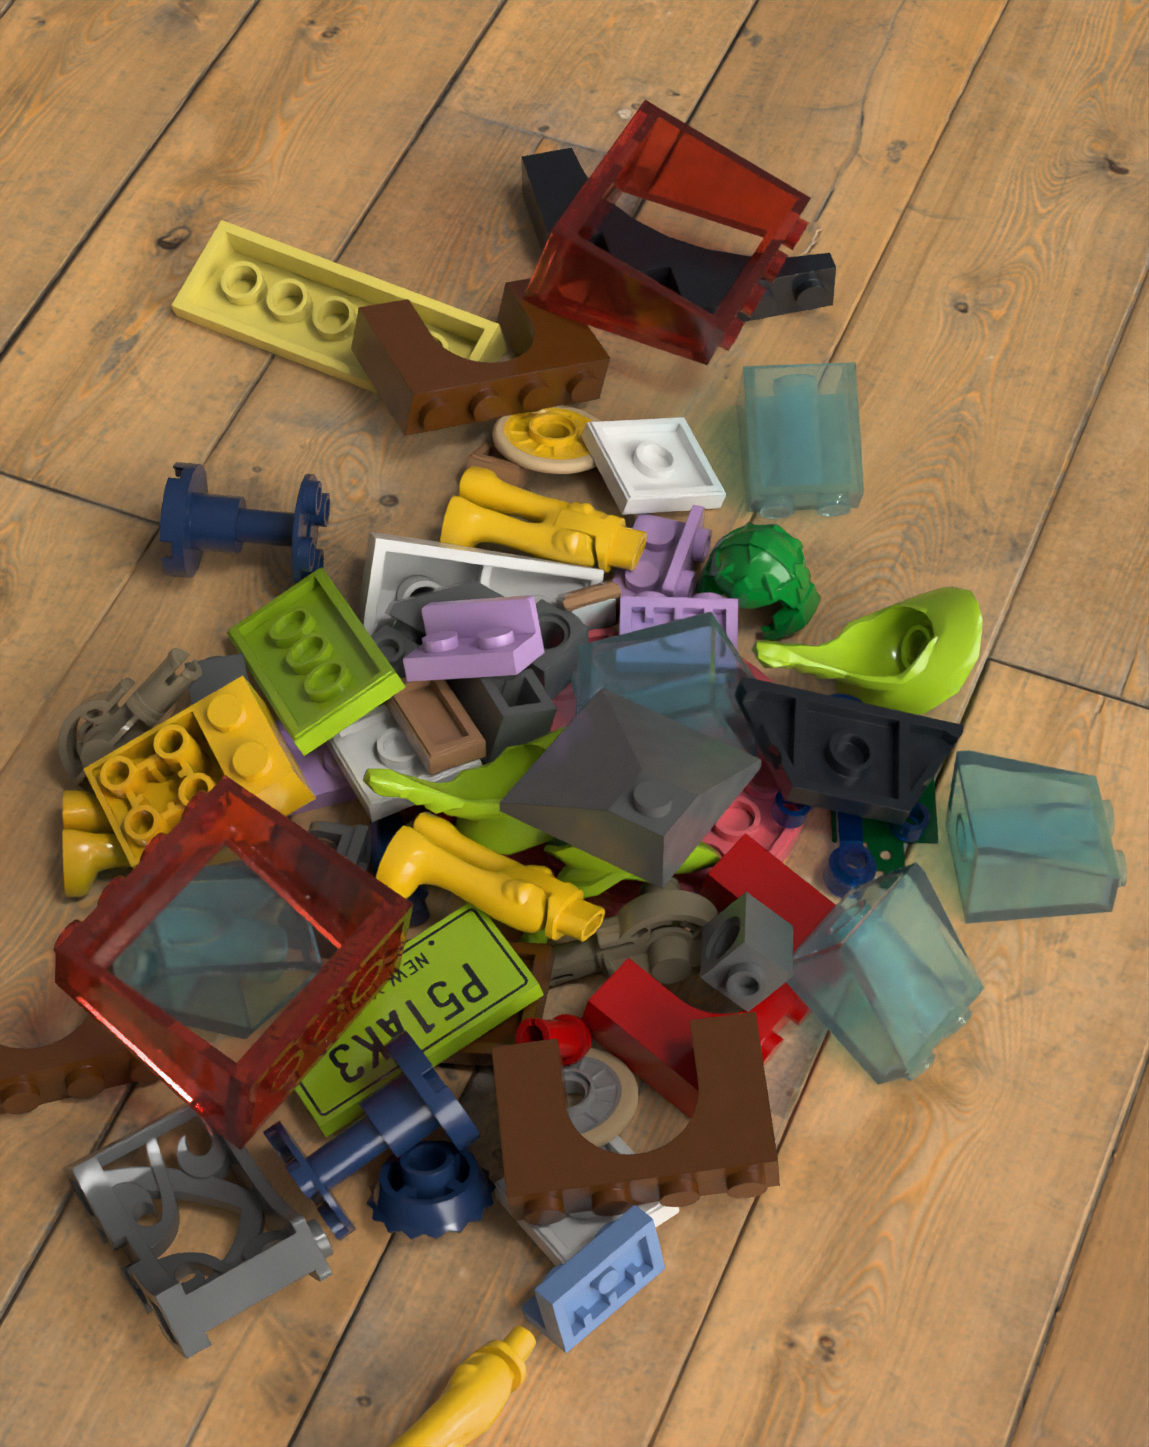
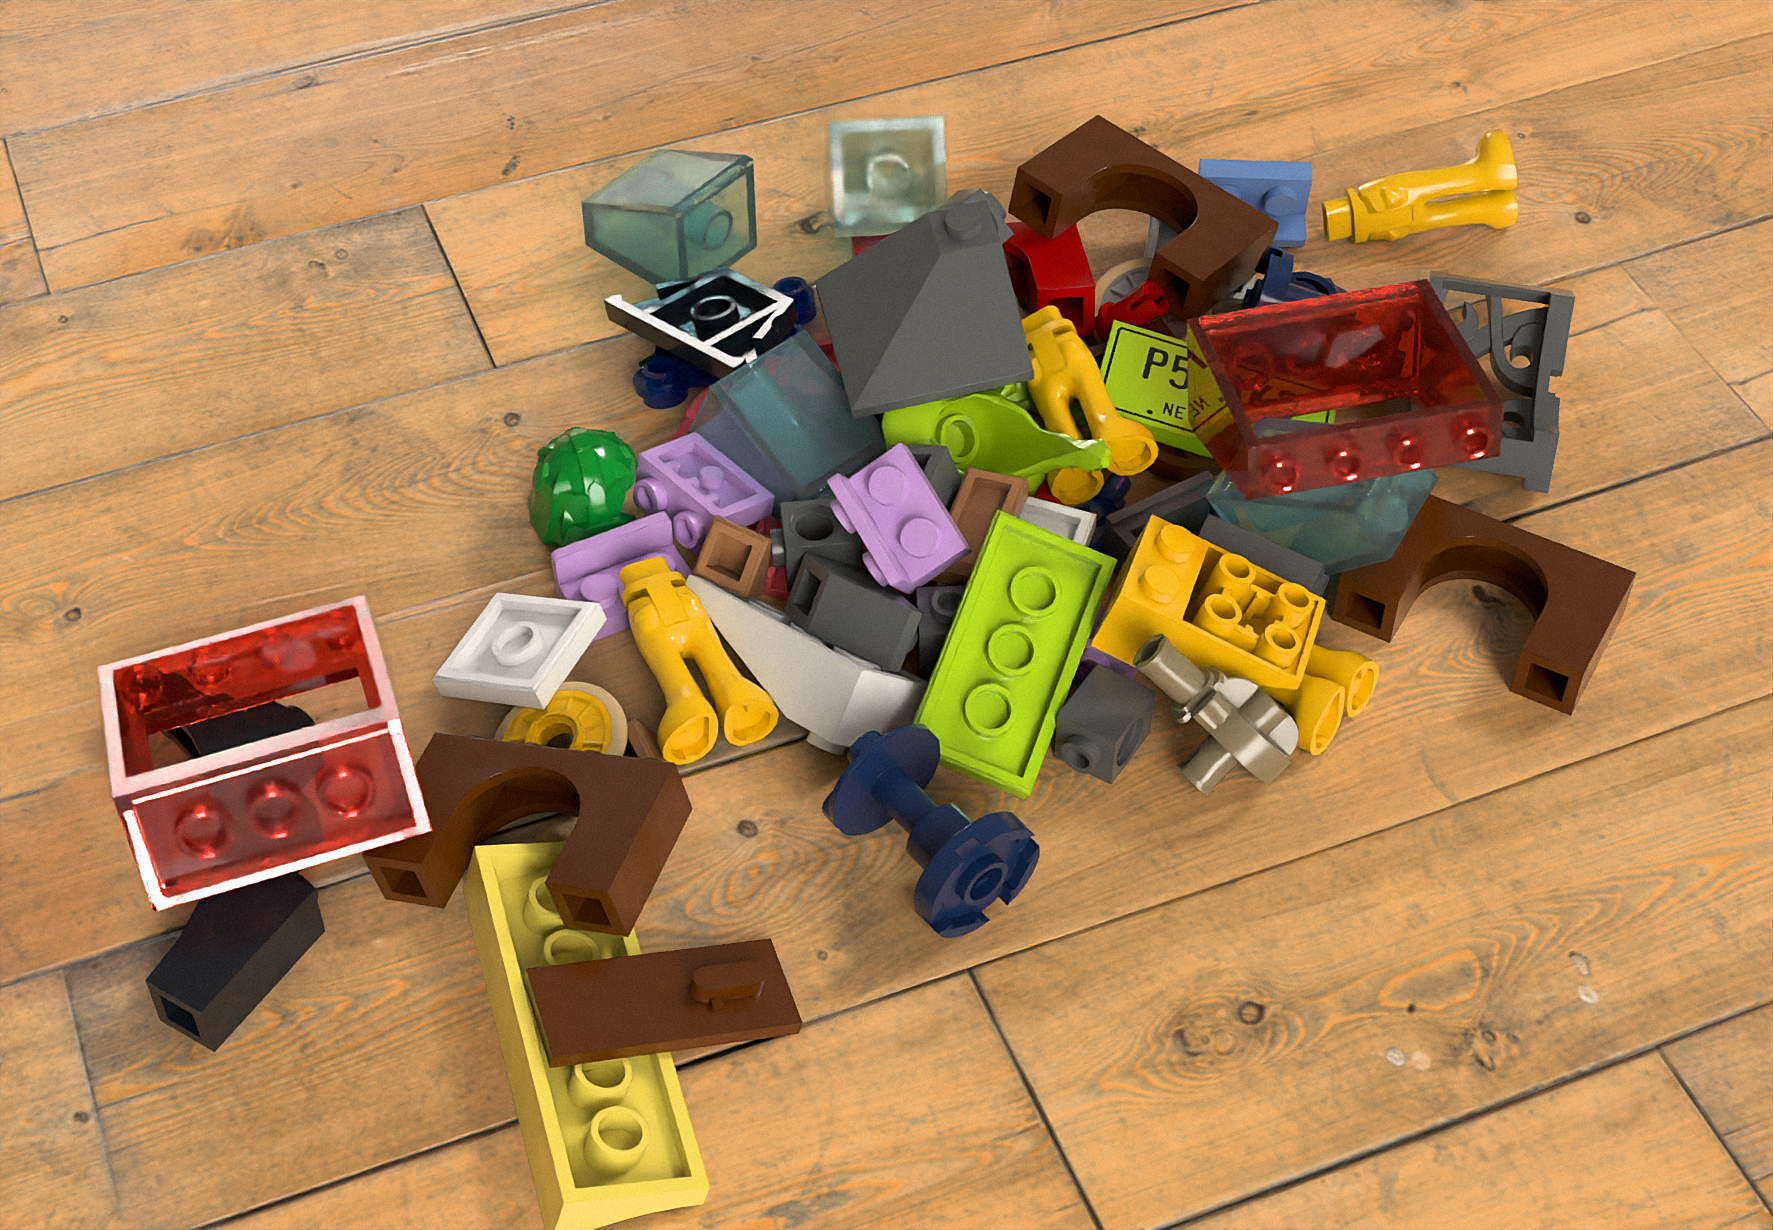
camera: 135 degrees left, 5 degrees down
clear light blue slope [736,362,864,519] -> none
lime hat [751,586,983,715] -> none
none -> reddish brown piece [523,938,803,1068]

